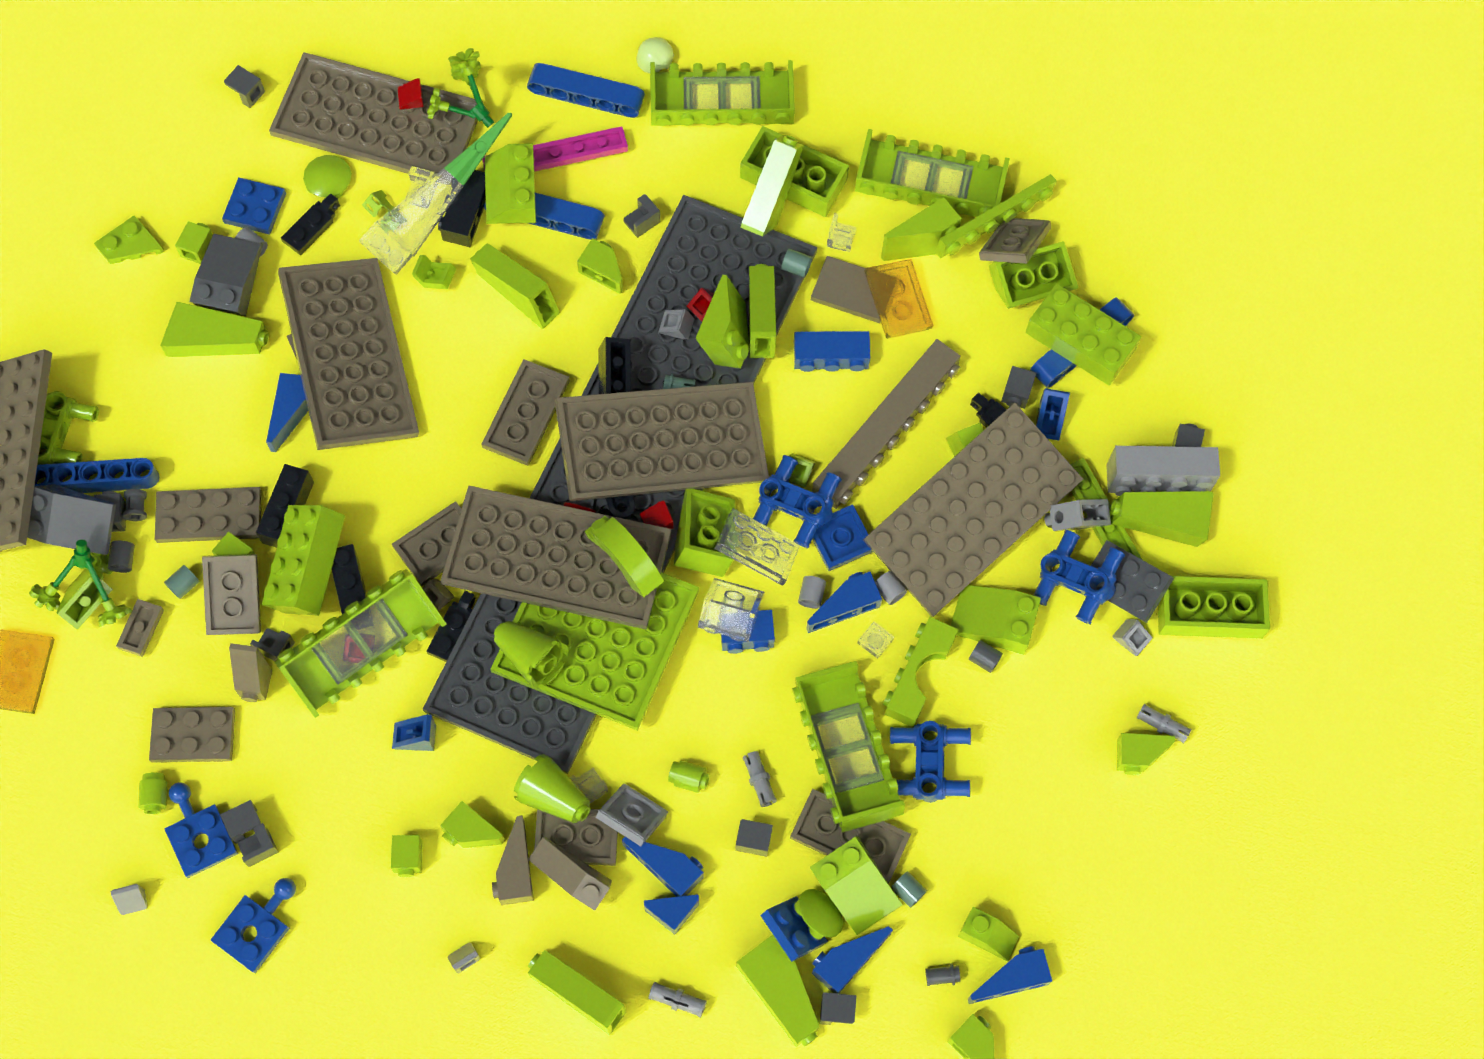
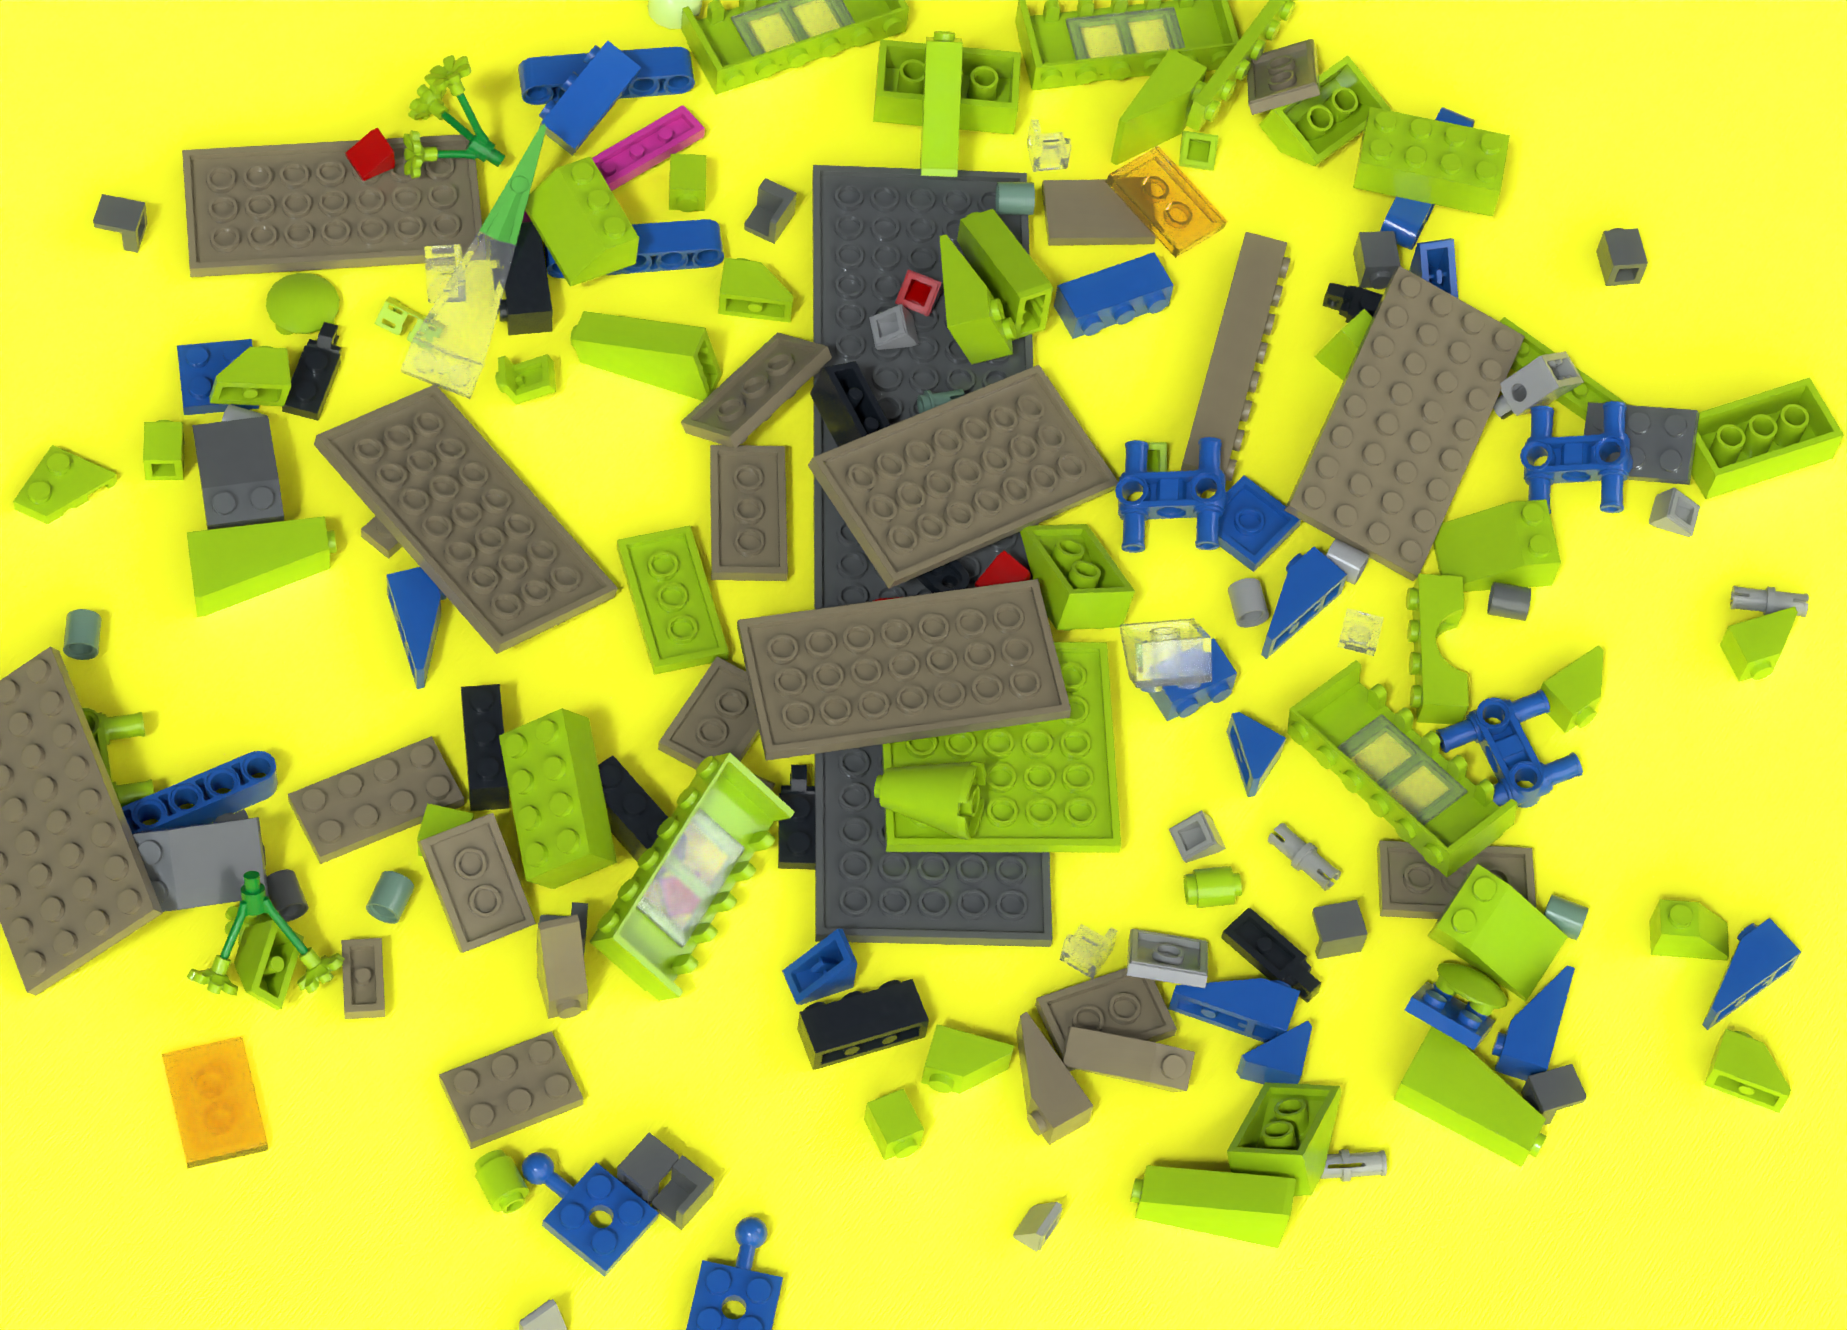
camera: 30 degrees left, 10 degrees down
dark grey bush [123,489,147,521] -> none
lime cone [514,754,590,823] -> none
lime arch [584,516,664,597] -> none
clear plate [715,508,800,586] -> none
dark grey pin [925,963,960,986] -> none
light grey brick [1106,445,1220,496] -> none
lime slope [1110,491,1214,547] -> none
none -> sand green beam [63,609,102,660]
none -> lime slope [209,346,291,406]
none -> blue brick [539,40,641,156]
none -> lime plate [617,525,729,675]
none -> lime brick [669,154,707,212]
none -> dark tan plate [681,332,832,448]
none -> black brick [797,979,929,1070]
none -> light grey slope [1169,810,1226,863]
none -> lime slope [1178,131,1219,171]
none -> black hinge [1221,908,1321,1003]
none -> blue slope [1226,712,1286,797]
none -> lime slope [1227,1082,1341,1196]
none -> lime slope [1540,645,1604,733]

